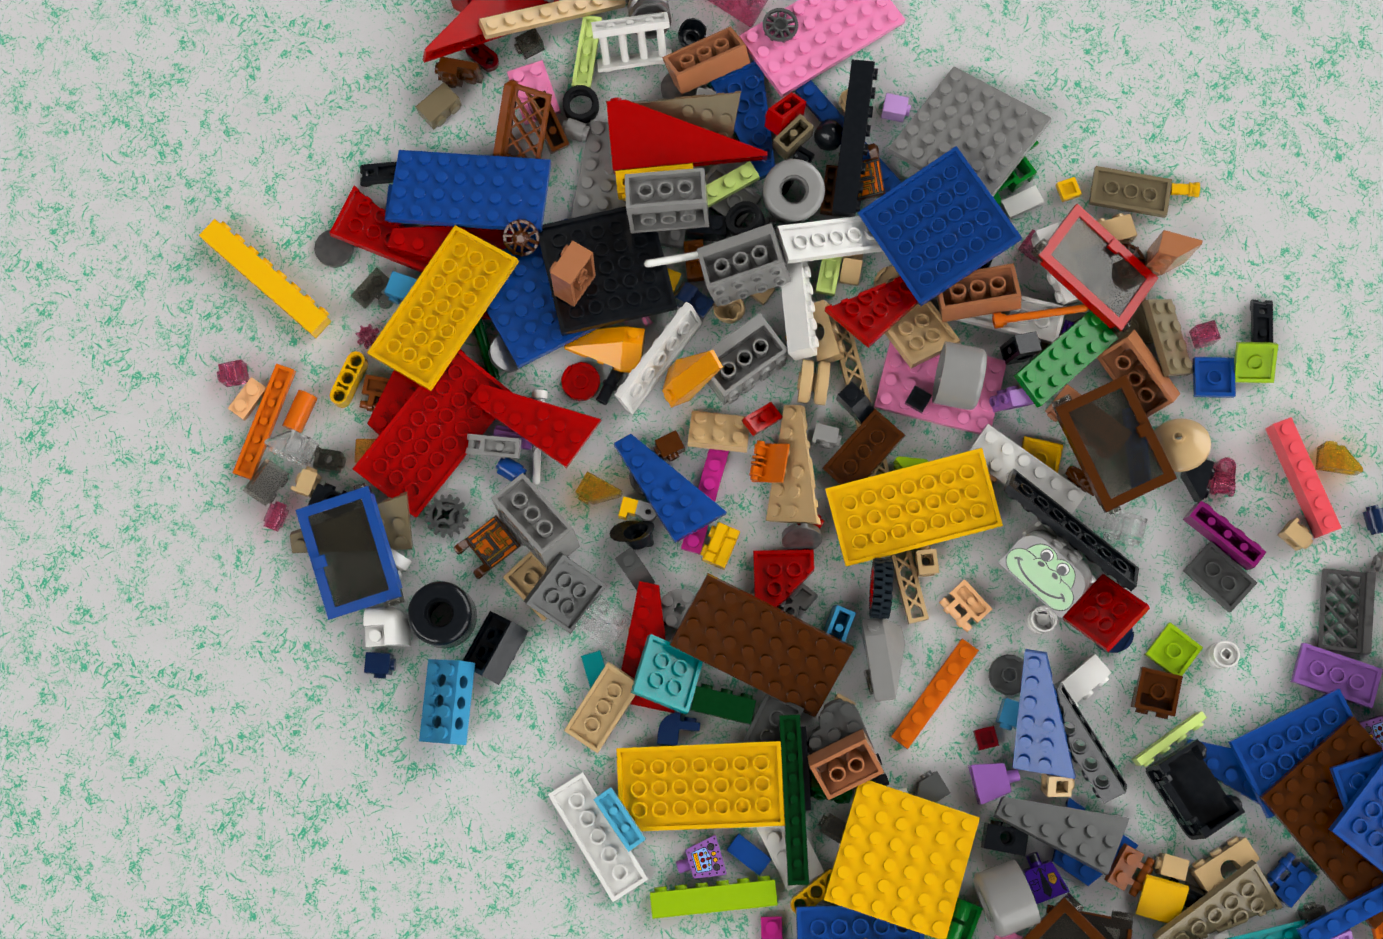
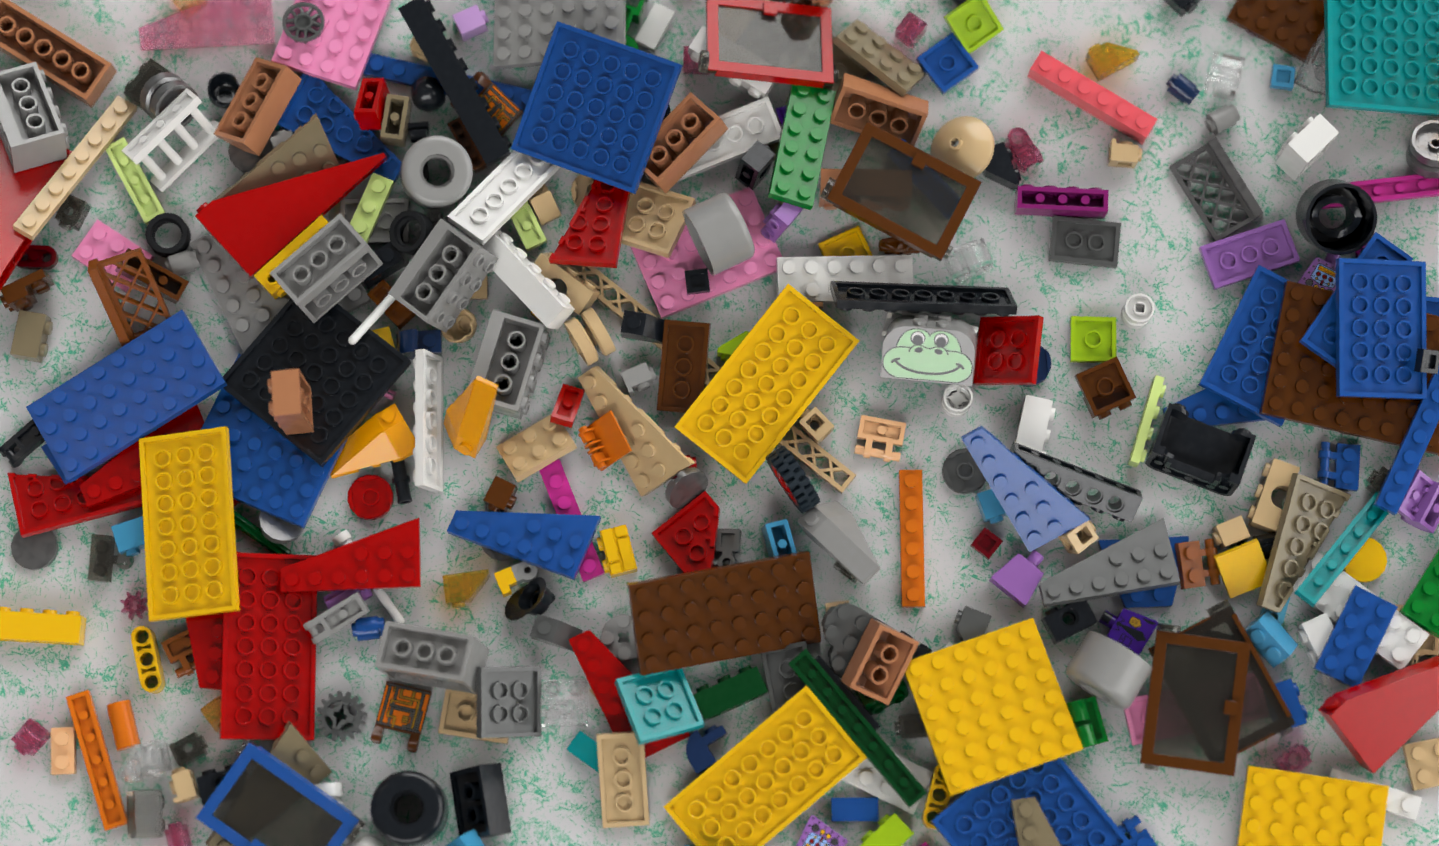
camera: 40 degrees left, 0 degrees up
reddish brown wheel [503,219,540,257] -> none
orange piece [992,304,1088,329] -> none

